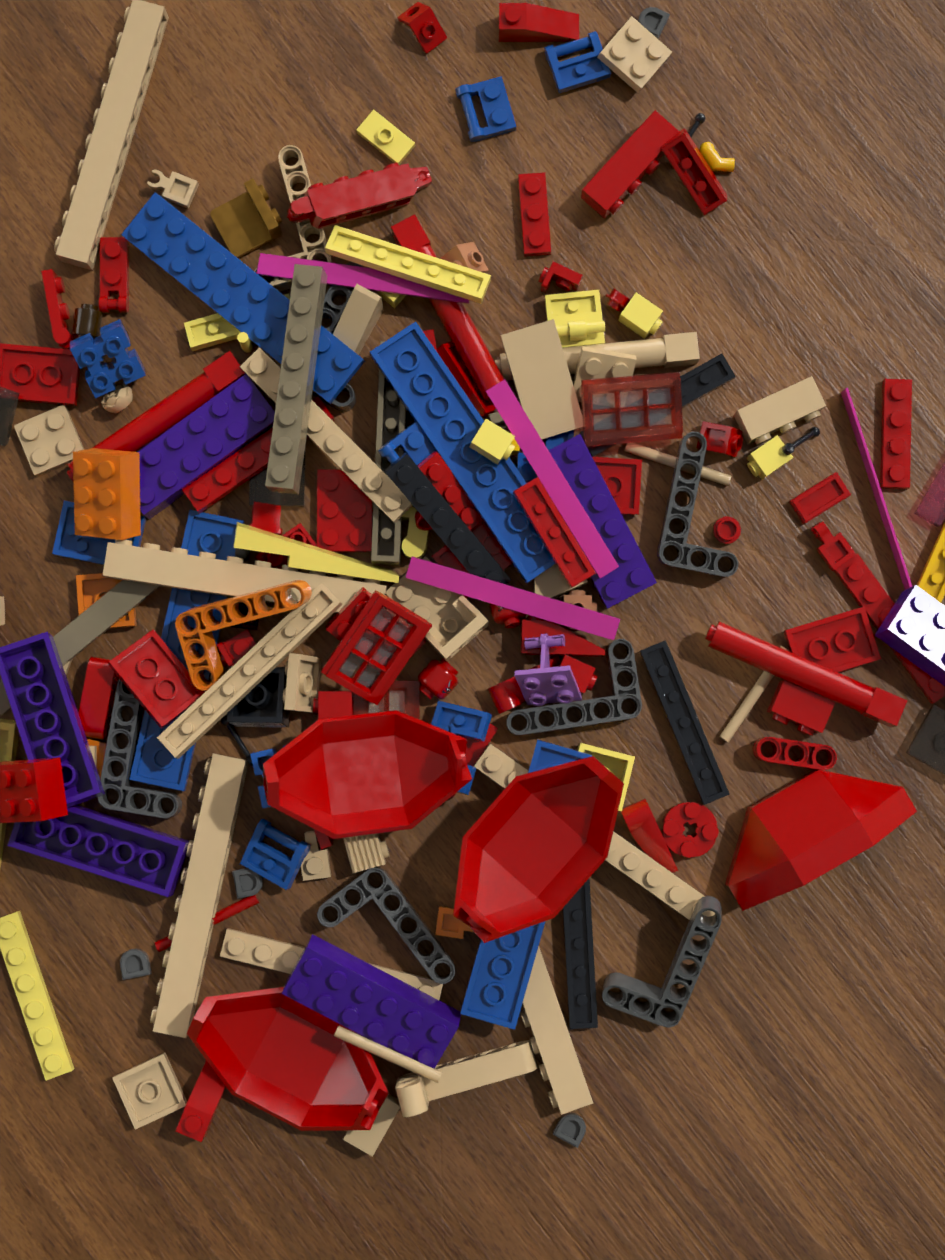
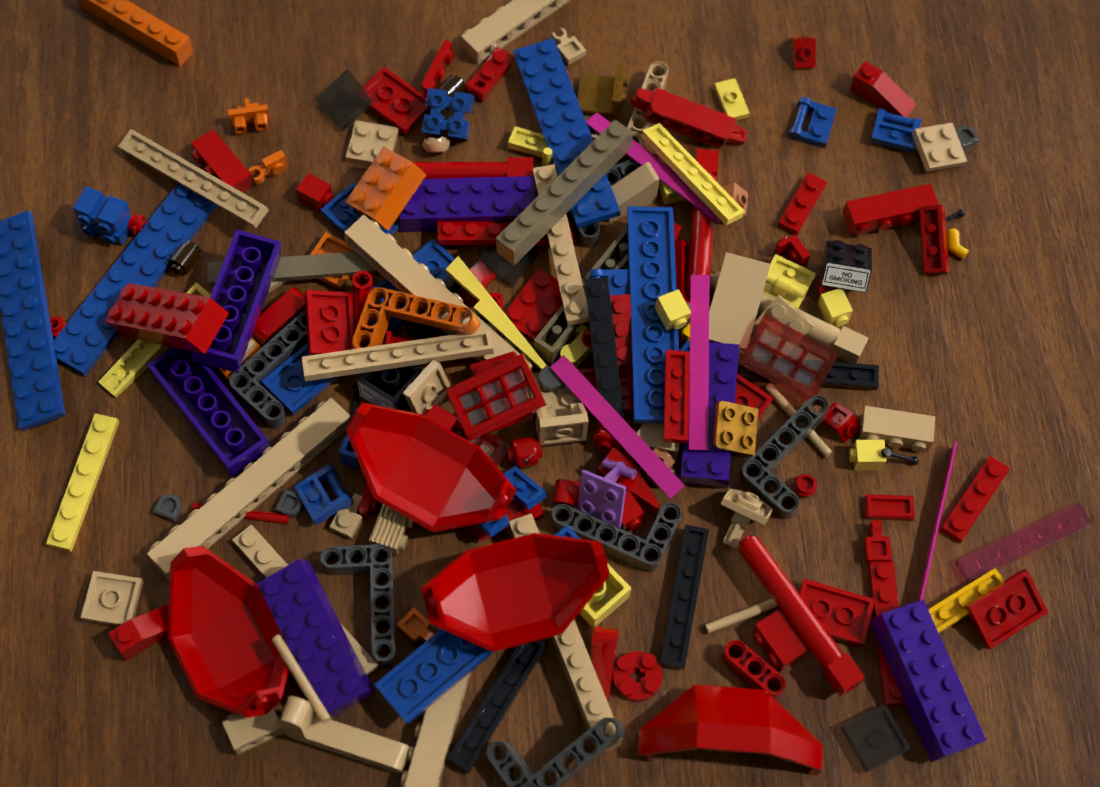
camera: 30 degrees right, 20 degrees down
none -> red brick [296,173,333,213]
none -> red piece [352,271,374,331]
none -> dark grey tile [539,365,566,391]
none -> pearl gold bracket [713,401,758,458]
none -> tan piece [721,488,773,548]
none -> brick [821,240,872,293]

